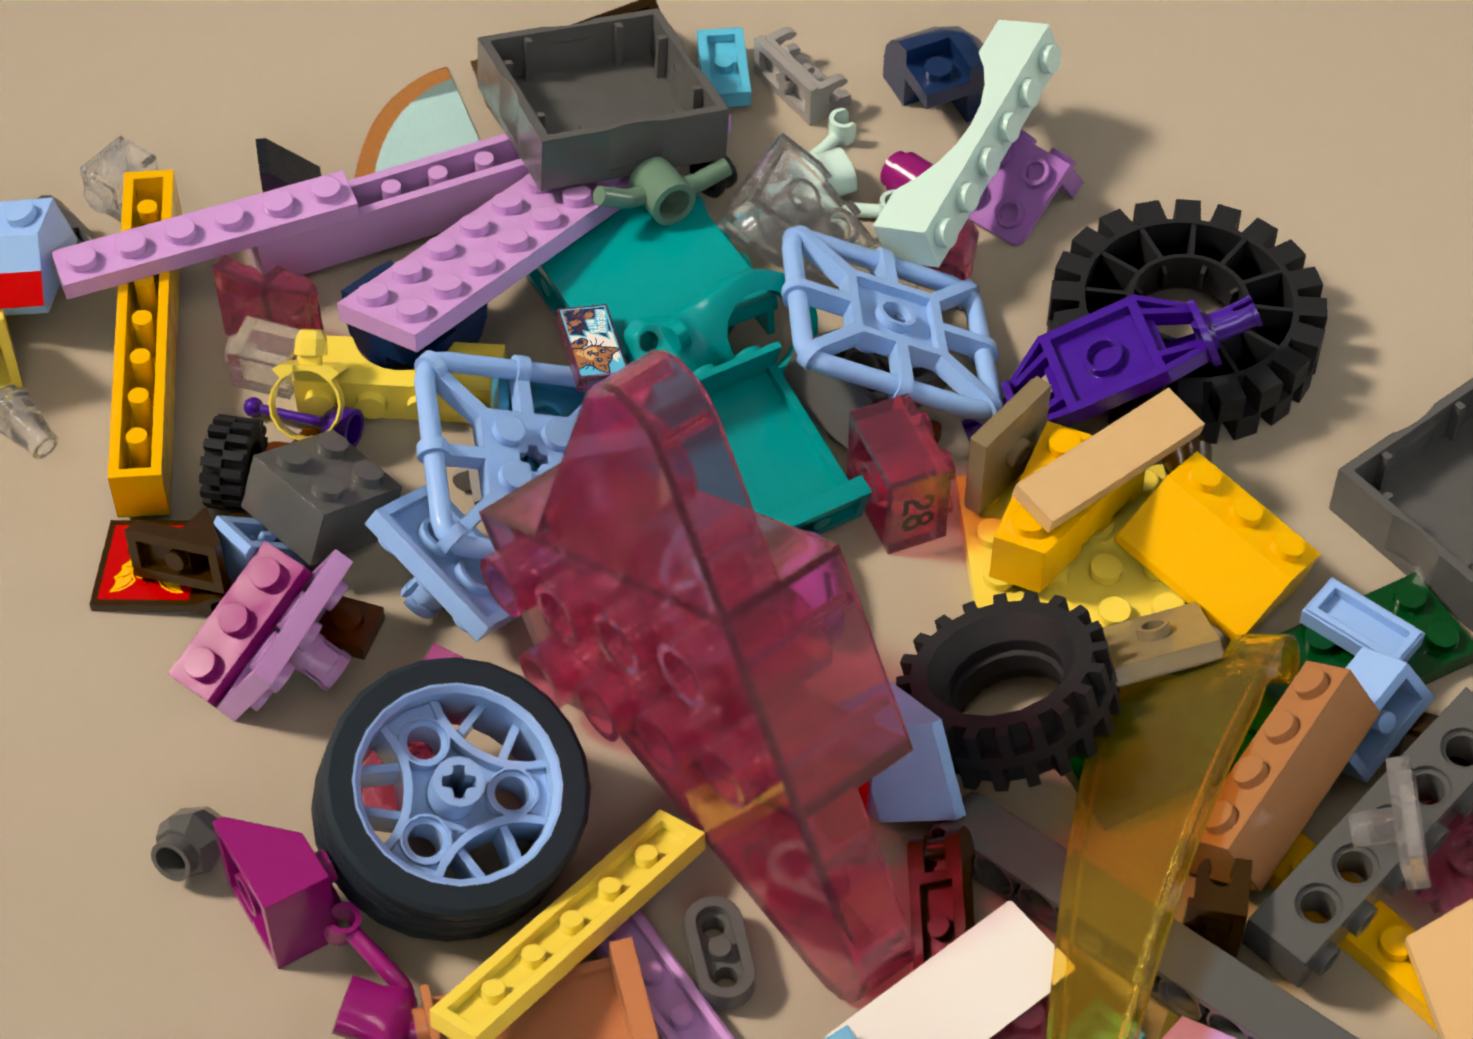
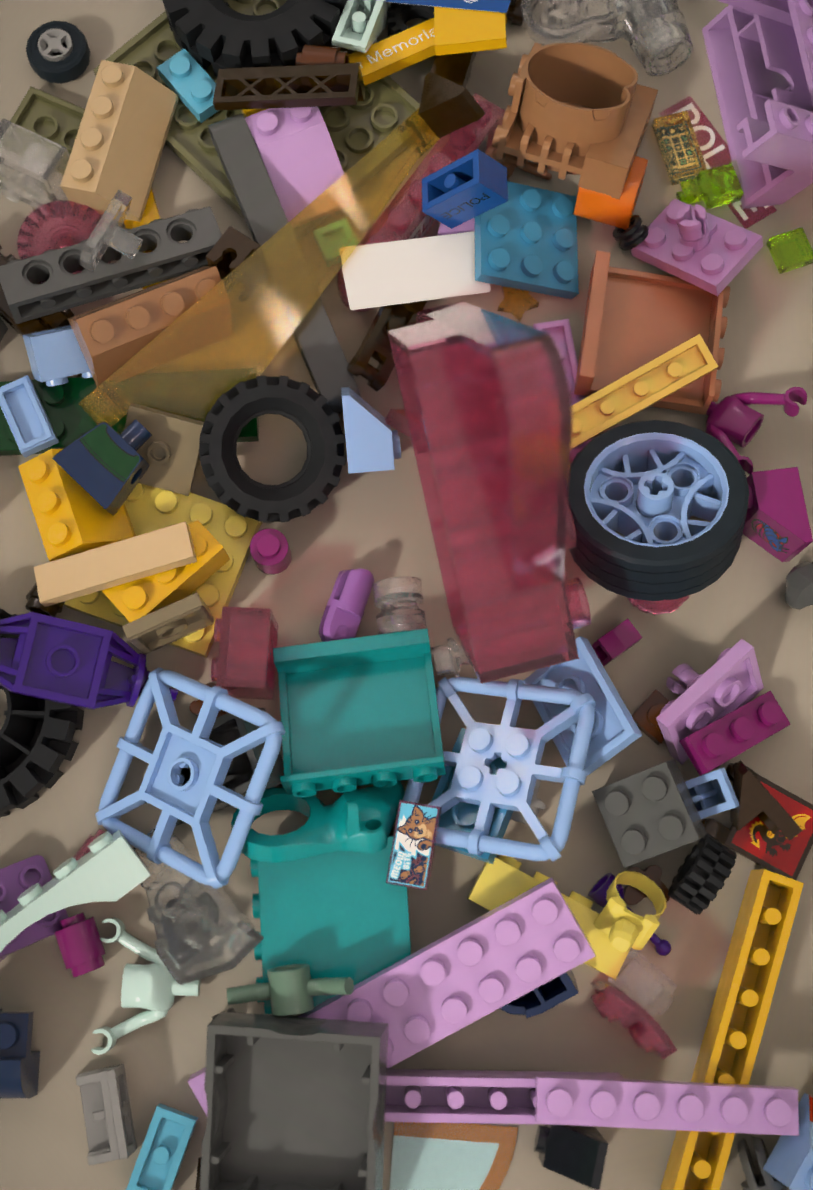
camera: 155 degrees left, 25 degrees up
none -> dark blue torso [52,419,152,516]
none -> magenta brick [250,528,292,575]

